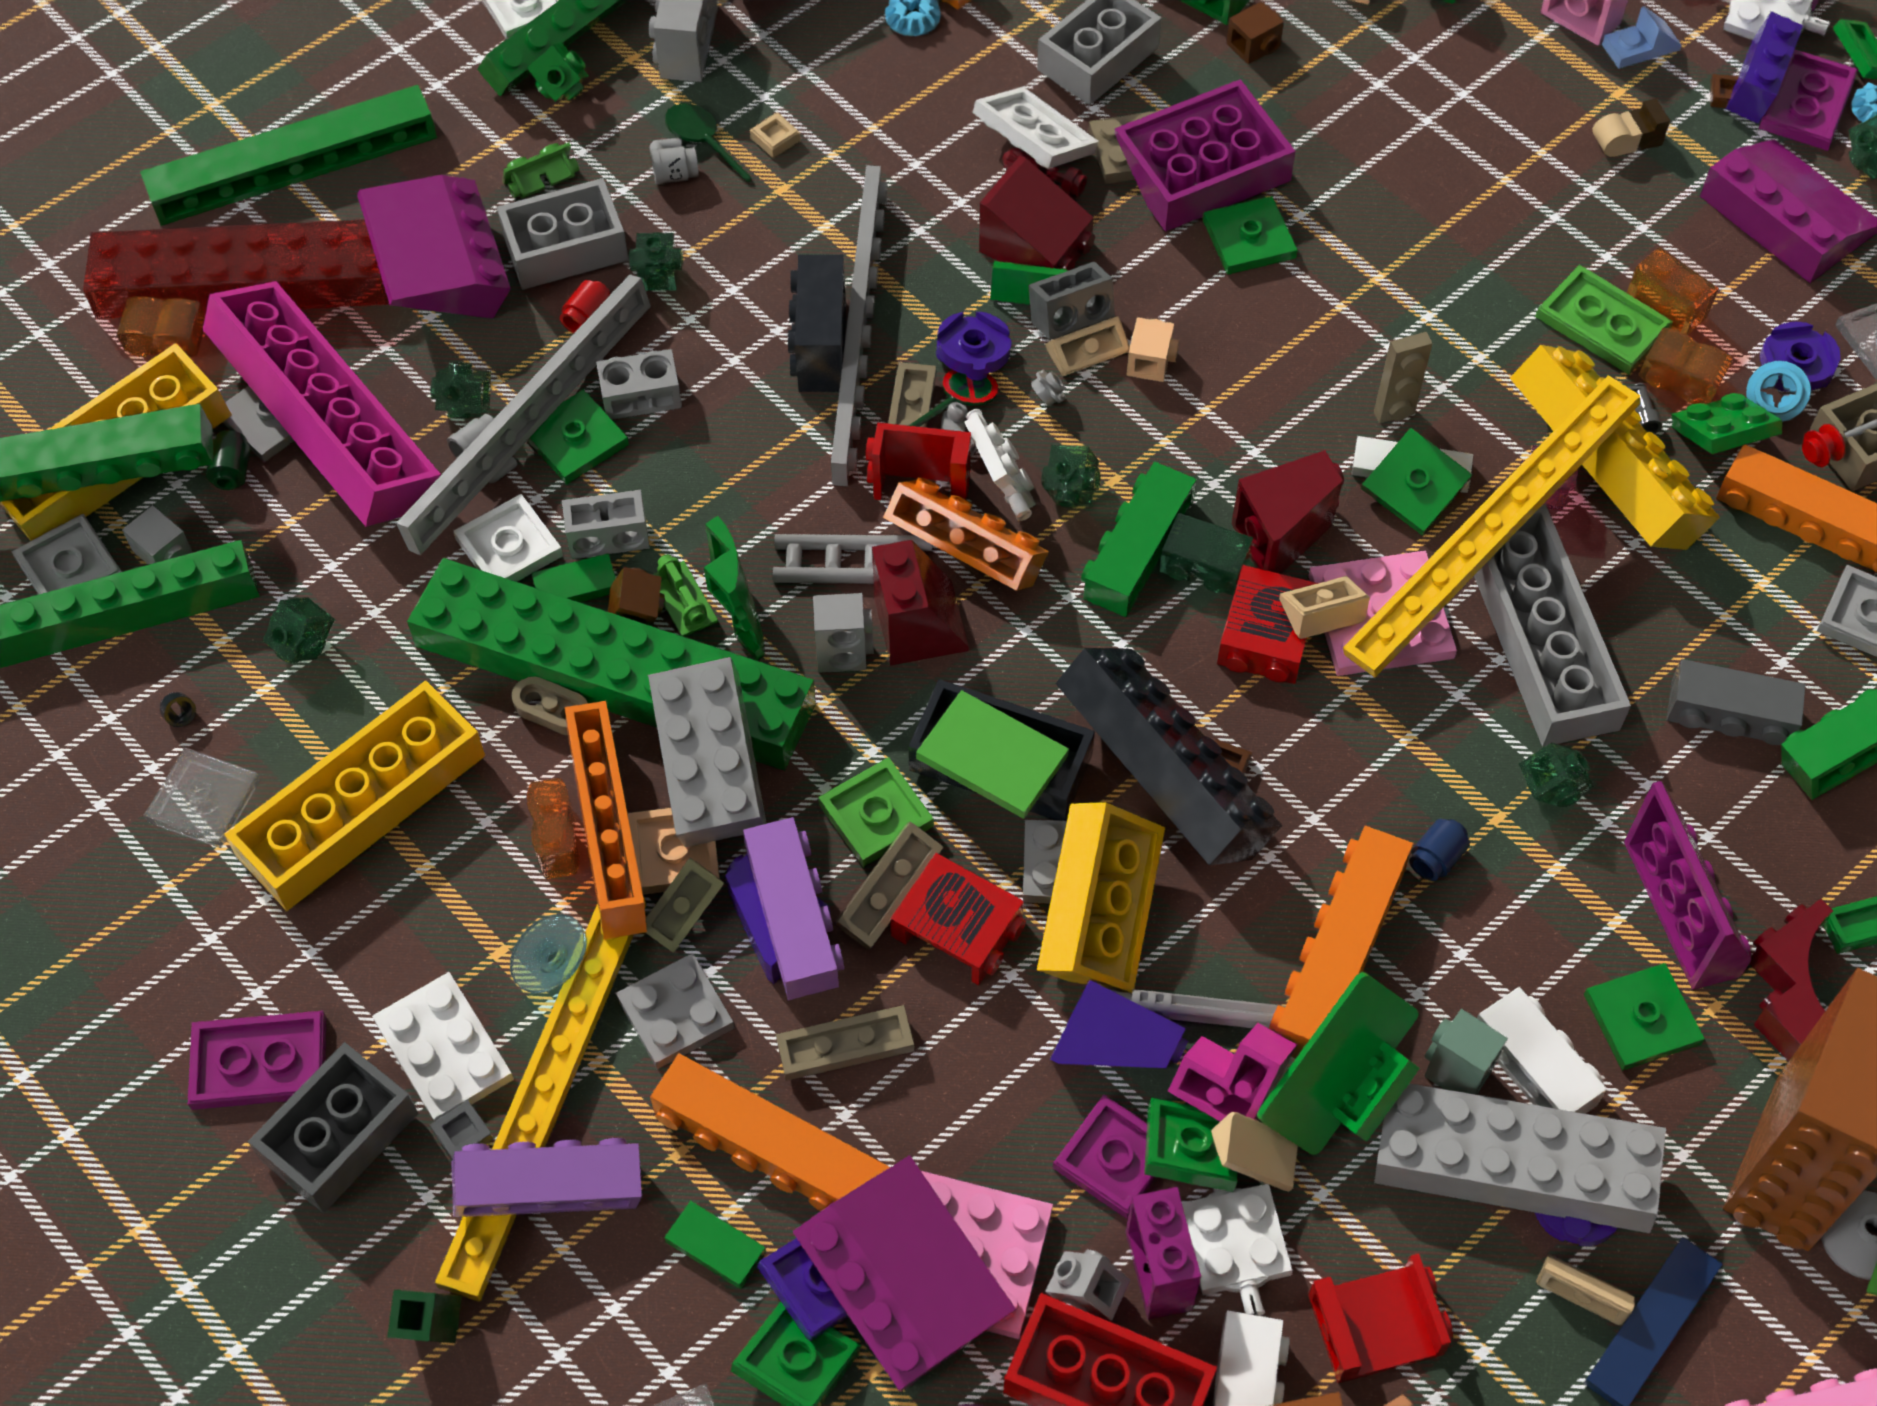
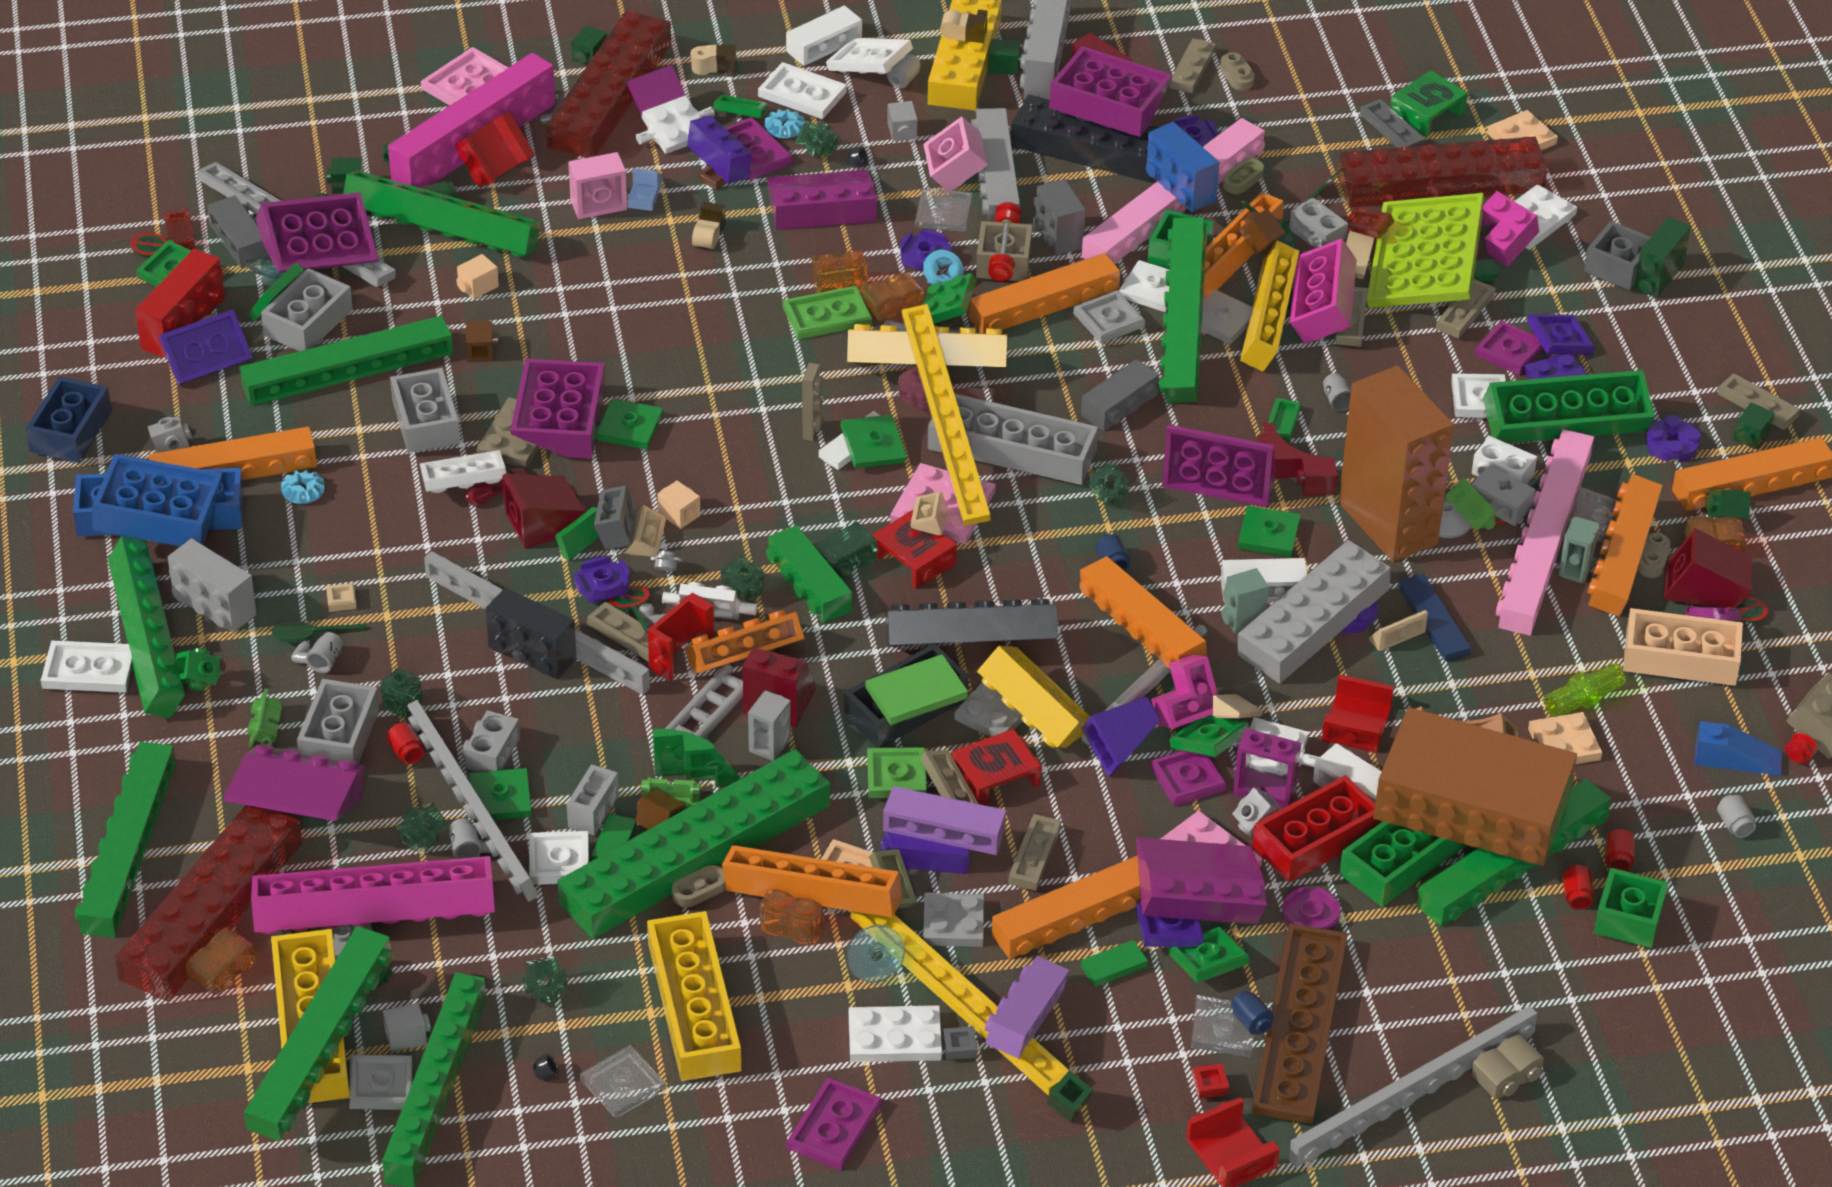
camera: 60 degrees left, 15 degrees down
dark grey brick [248,1042,418,1214] -> none
light grey brick [648,657,767,847] -> none
dark red slope [1231,450,1344,574] -> none
green bracket [1257,972,1420,1155] -> none

